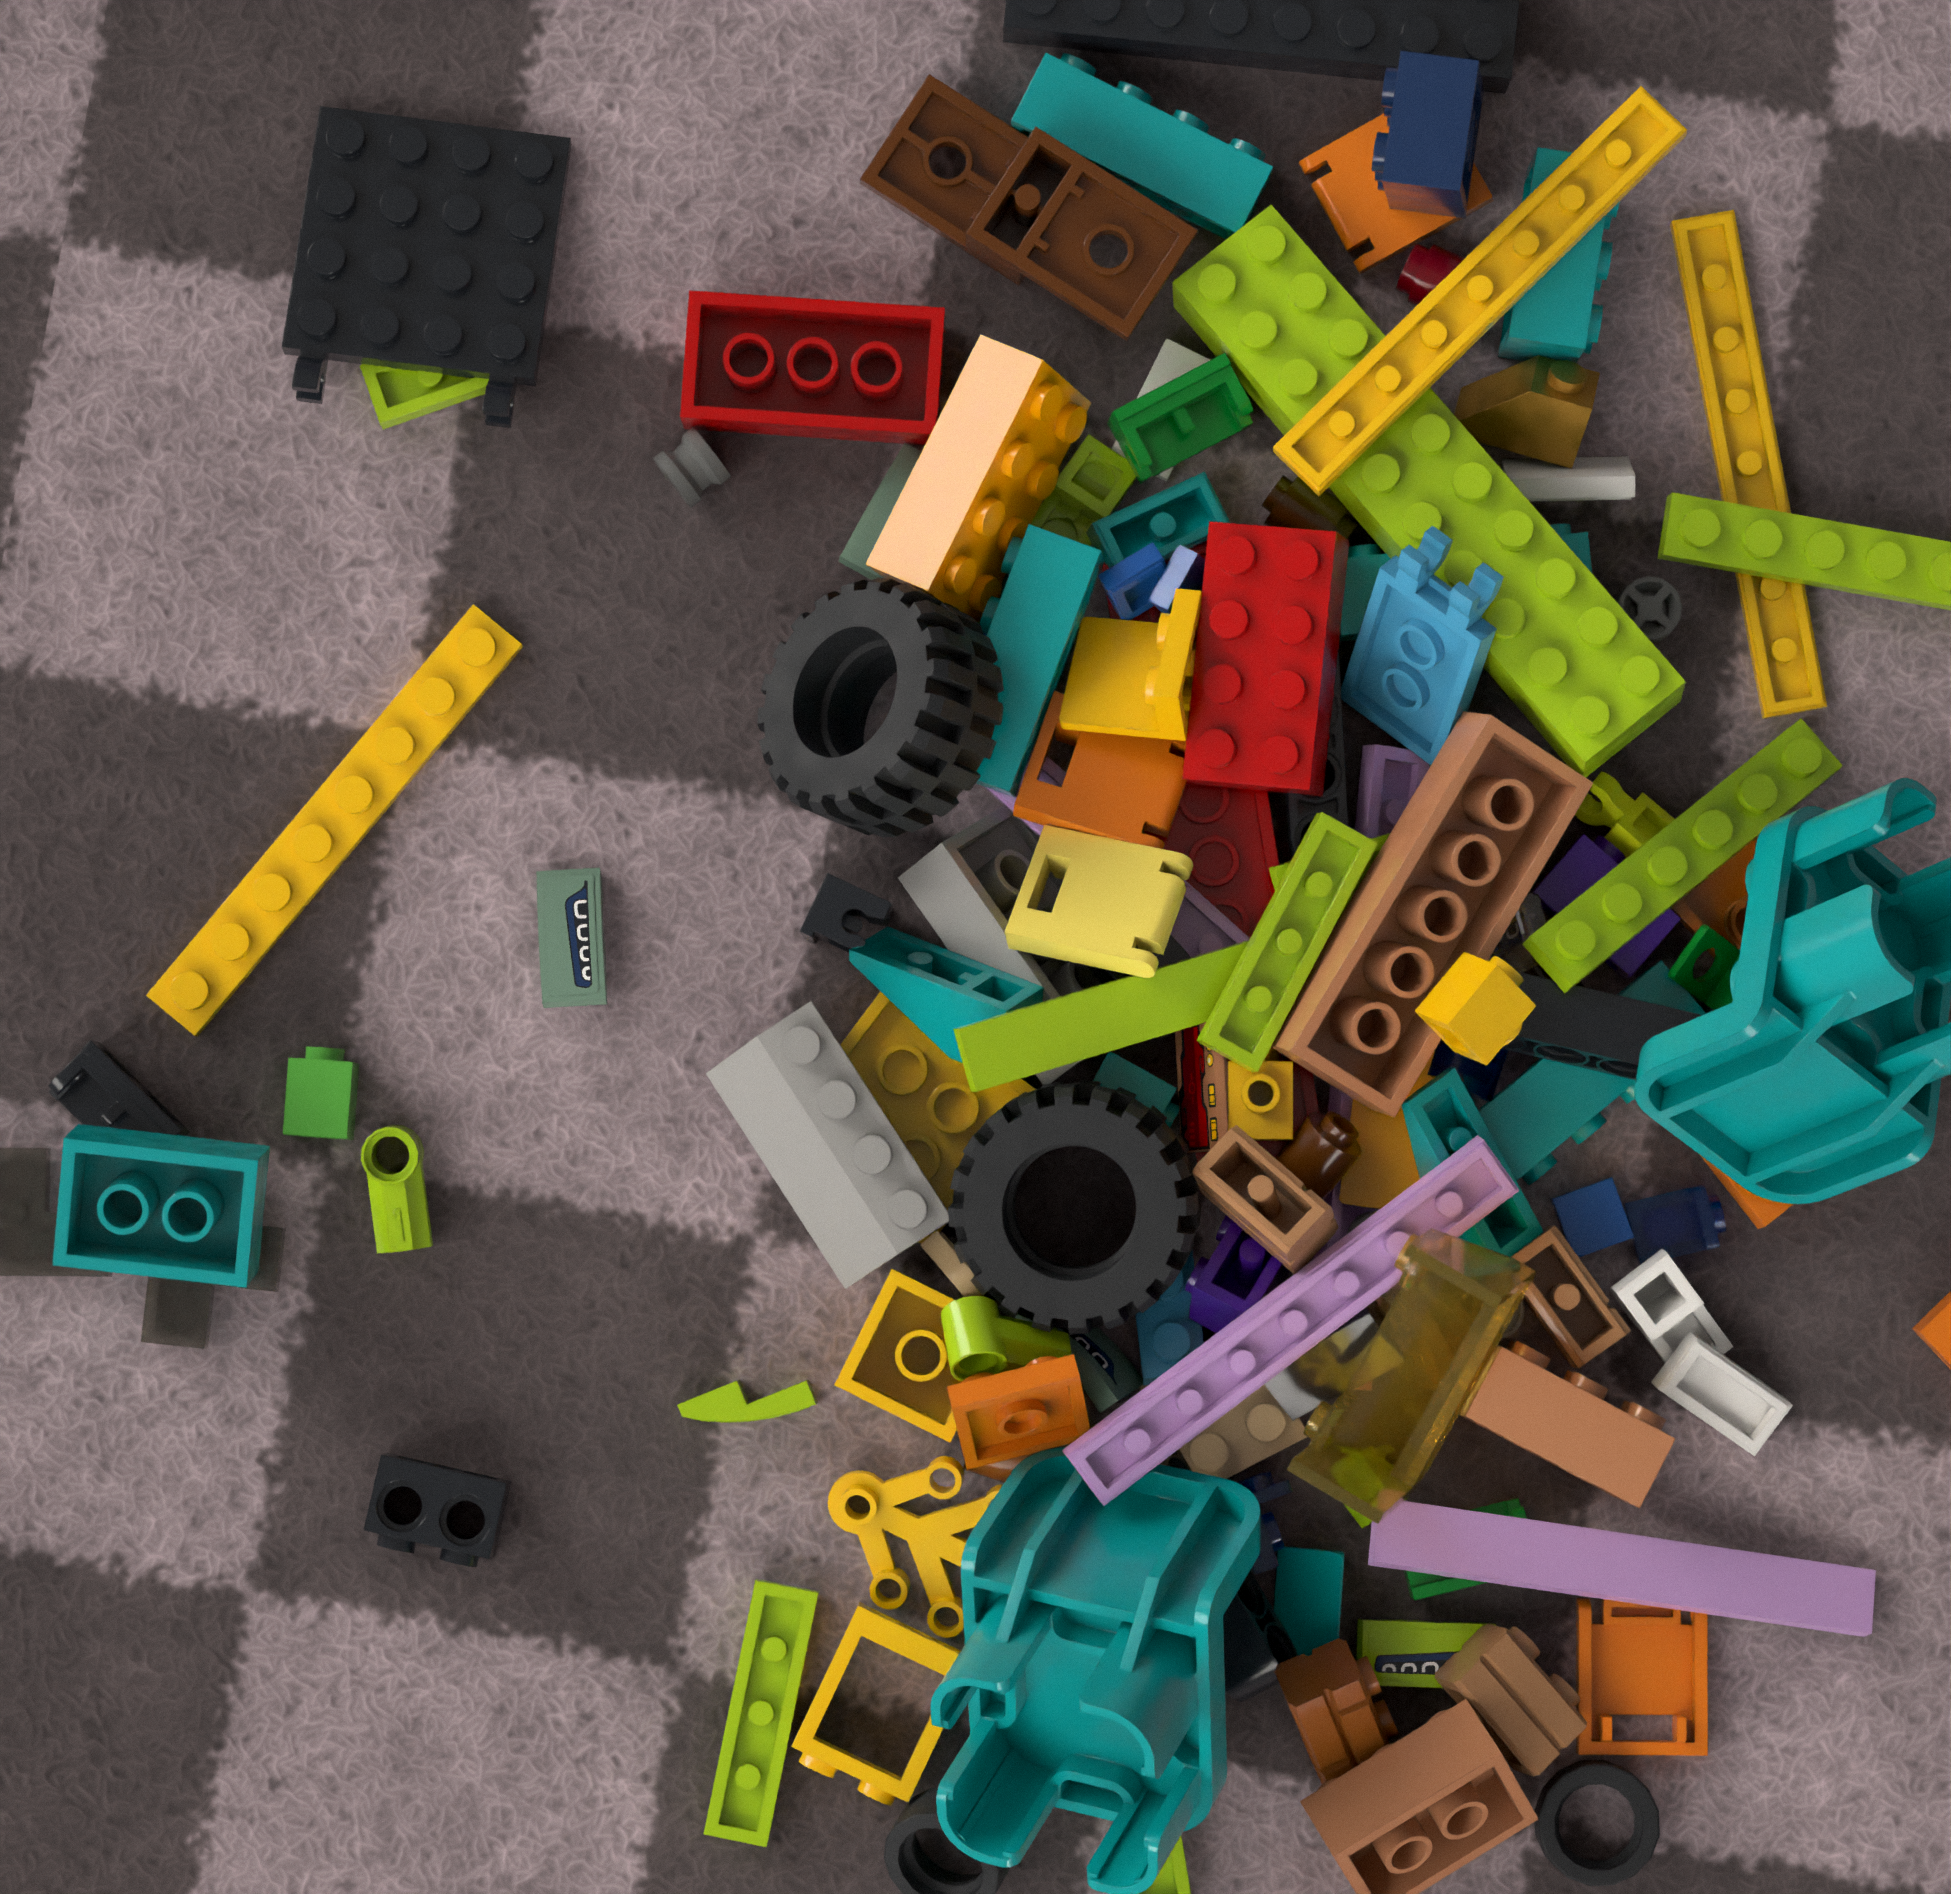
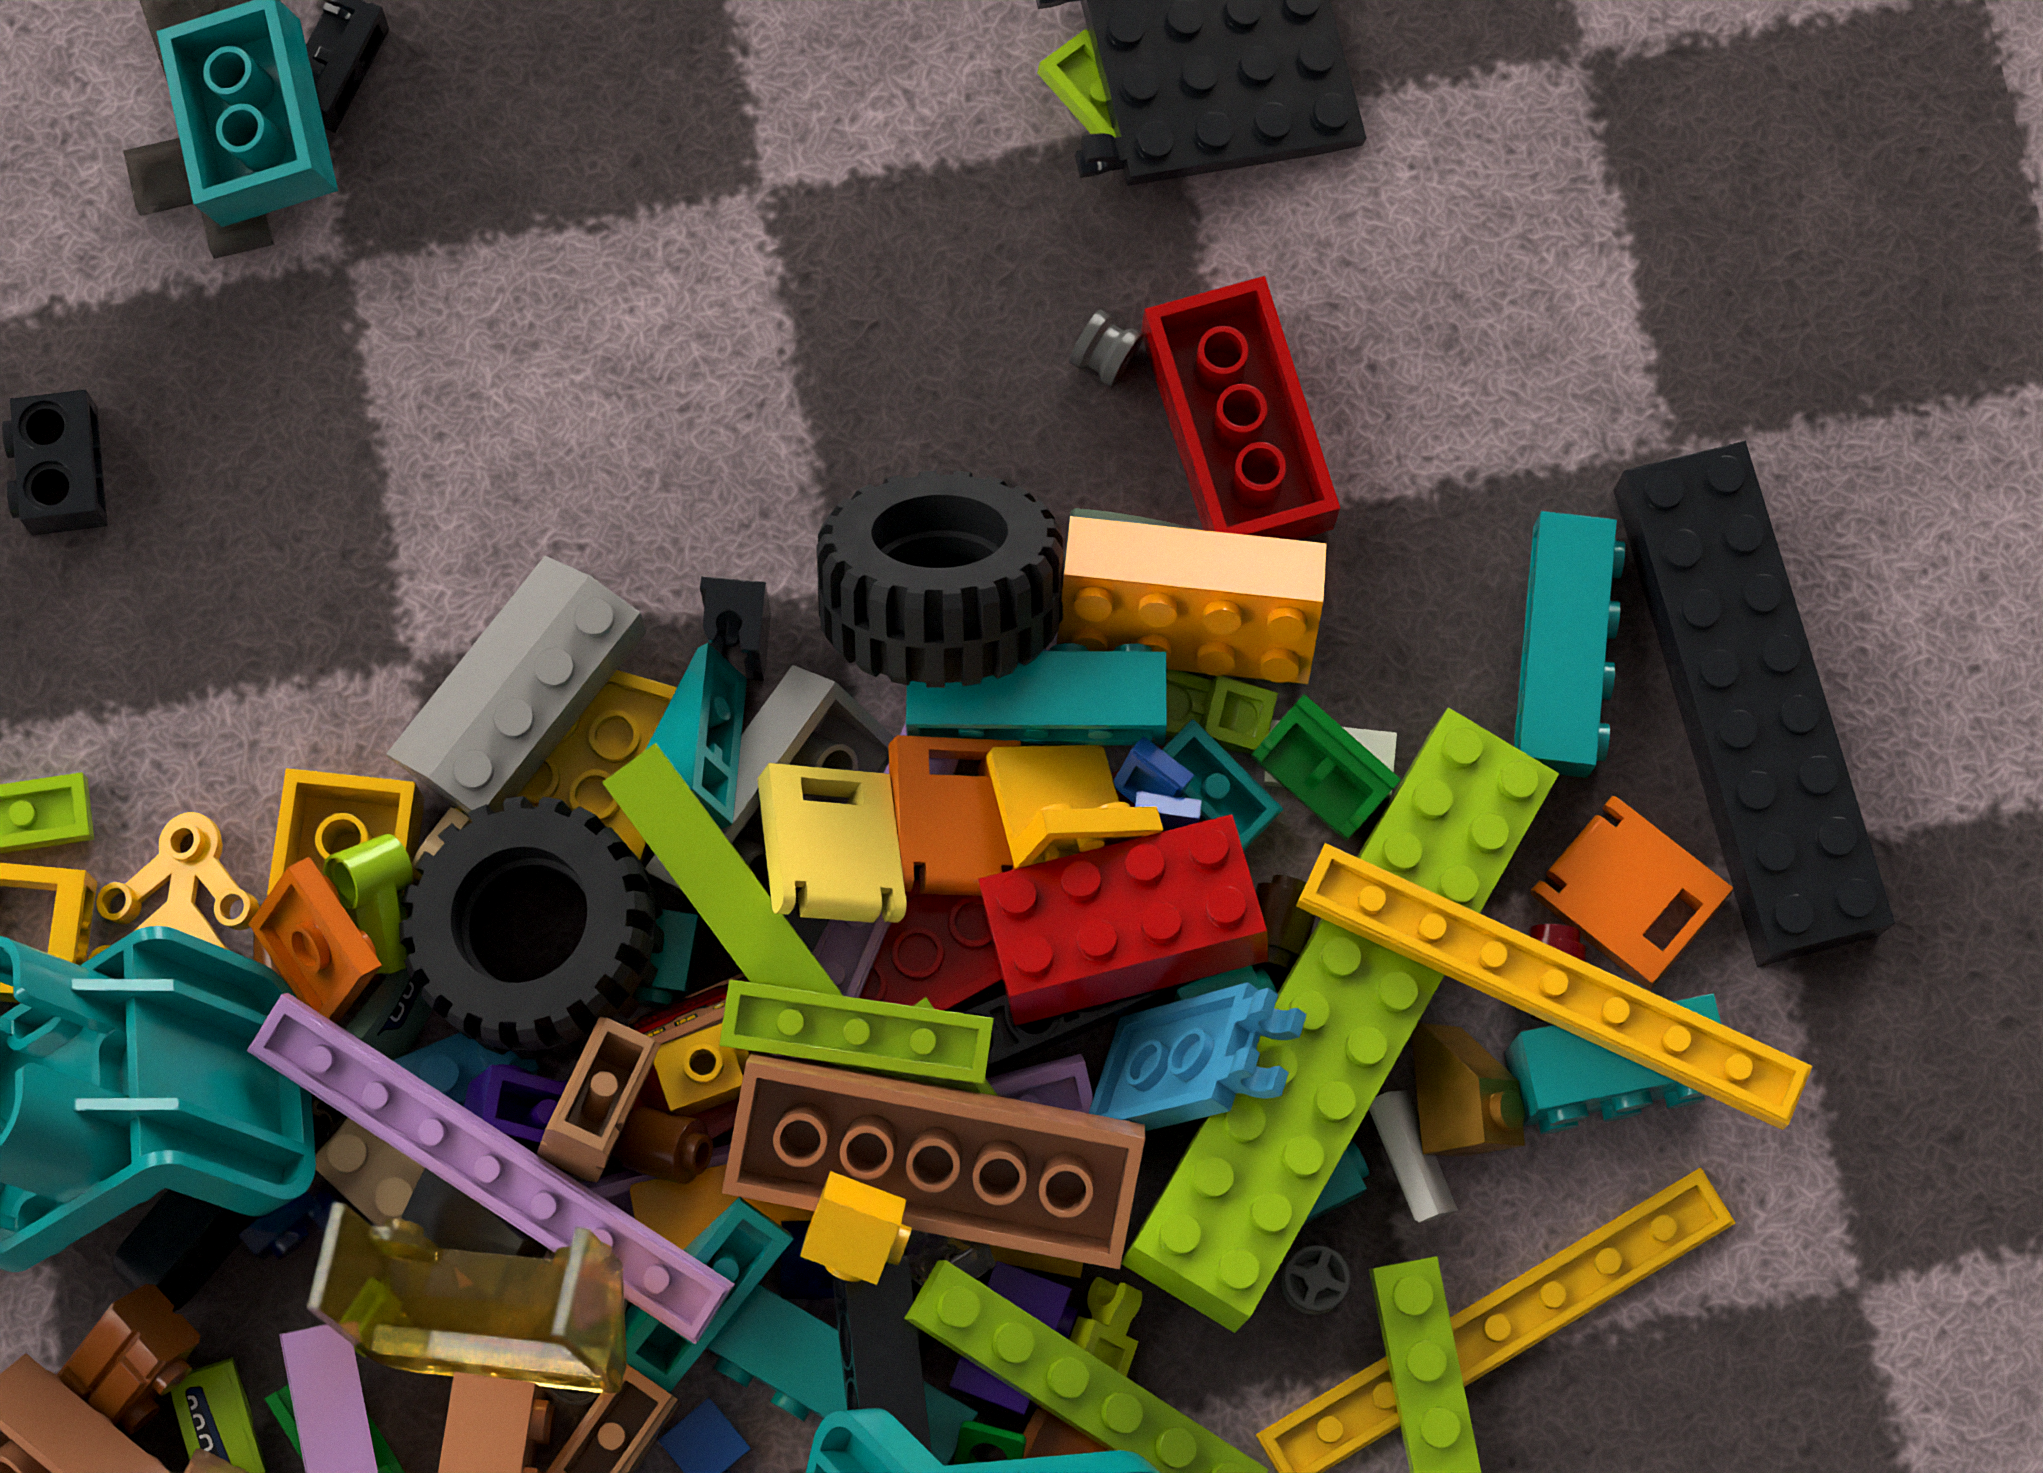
camera: 60 degrees right, 10 degrees down
yellow plate [146,604,524,1037] -> none
bright green brick [283,1047,359,1140] -> none
lime piece [361,1124,433,1254] -> none
sand green slope [536,868,607,1008] -> none
lime slope [677,1379,818,1423] -> none
reddish brown bracket [860,74,1198,341] -> none
teal slope [1274,1546,1344,1656] -> none
dark blue brick [1372,51,1484,218] -> none

